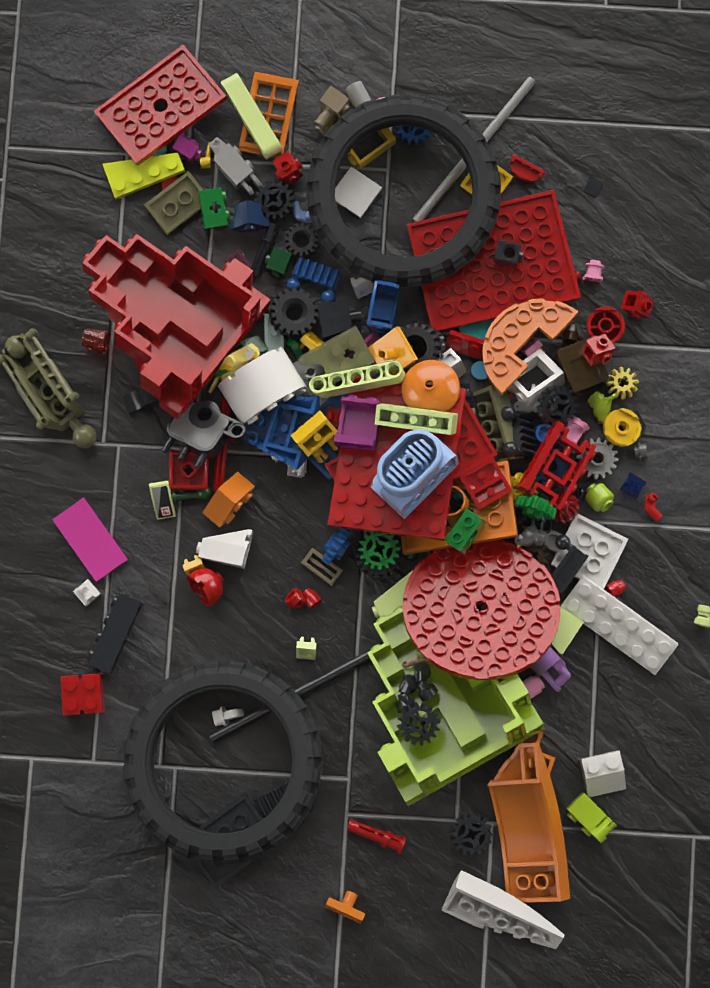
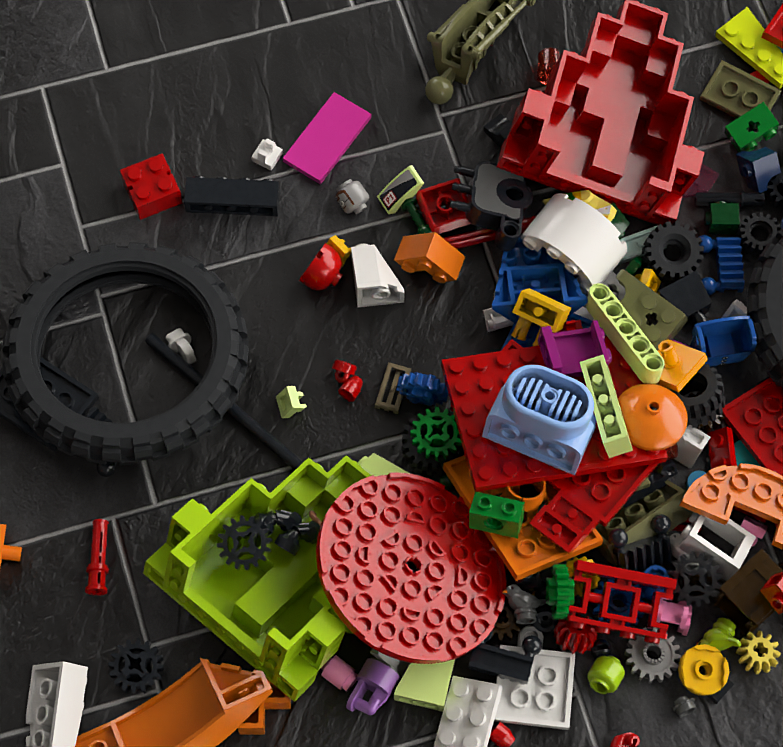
camera: 65 degrees right, 15 degrees down
clear blue tile [620,472,647,499] -> none
none -> light grey head [335,179,369,215]

